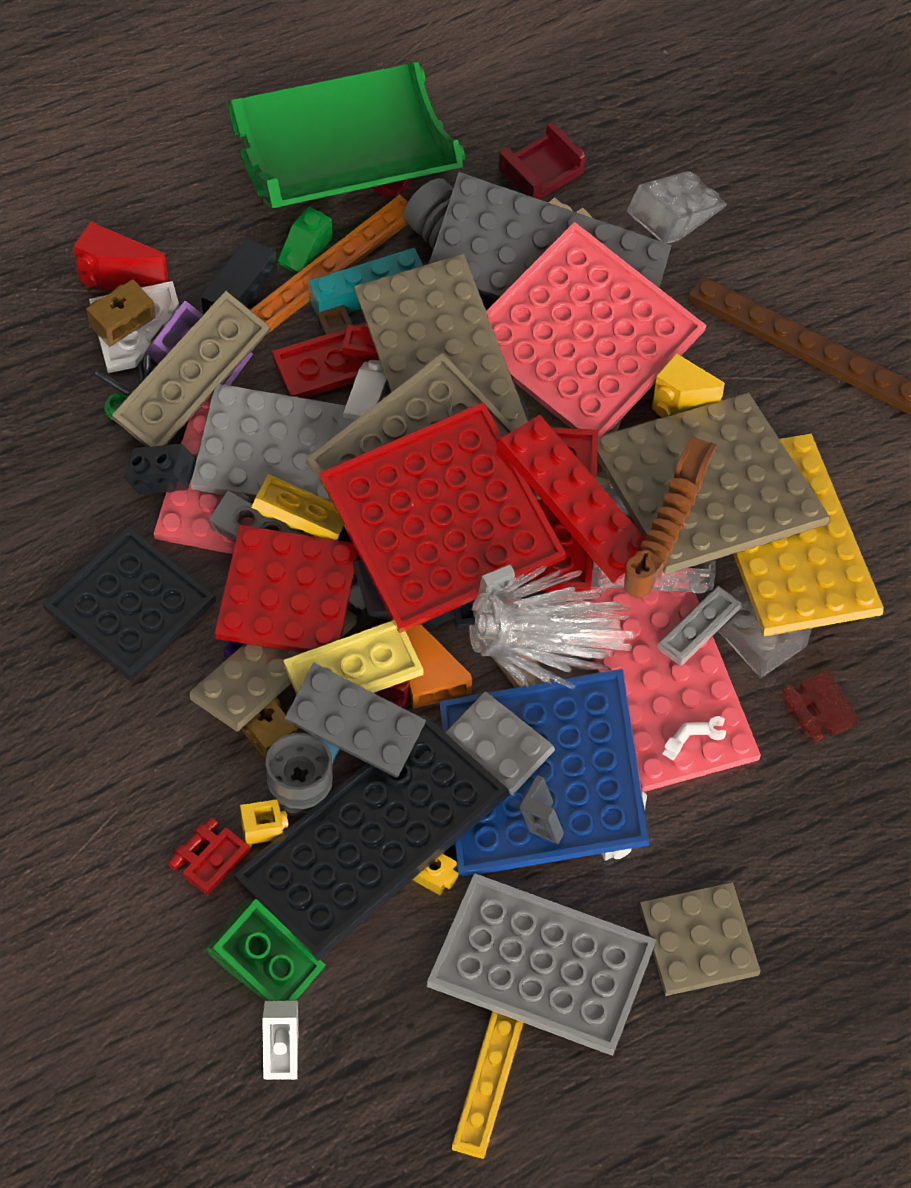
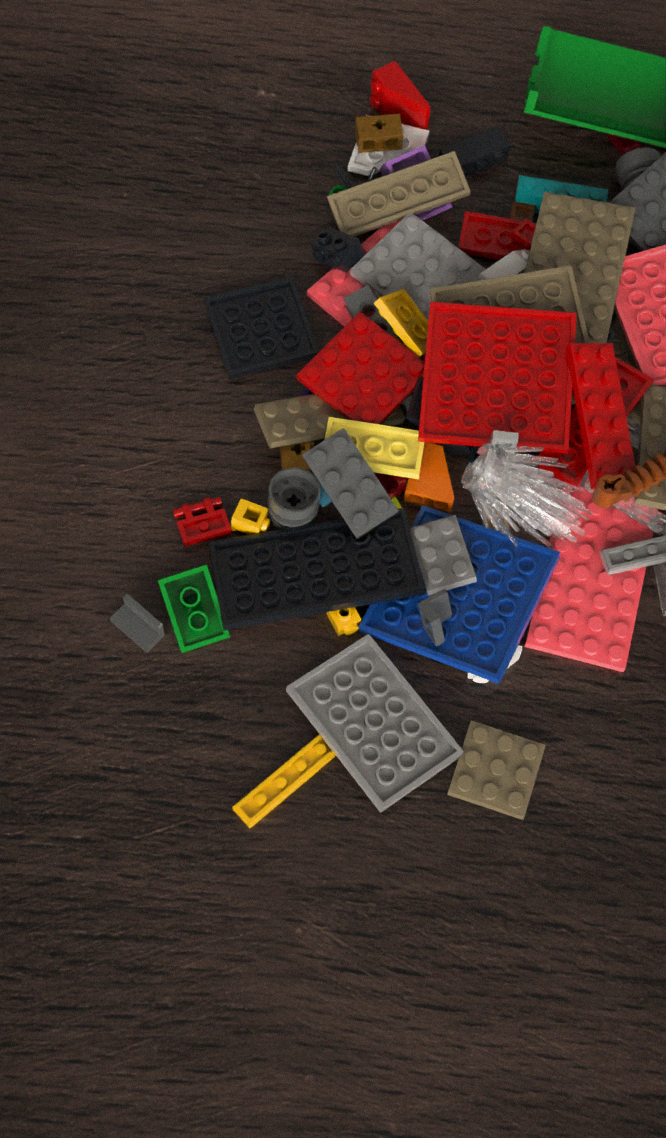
camera: 30 degrees right, 5 degrees up
orange tile [250,195,408,336] -> none
white slope [263,1001,298,1079] -> none
green slope [278,206,333,274] -> none
white arm [663,716,726,760] -> none
none -> dark grey panel [110,593,165,653]

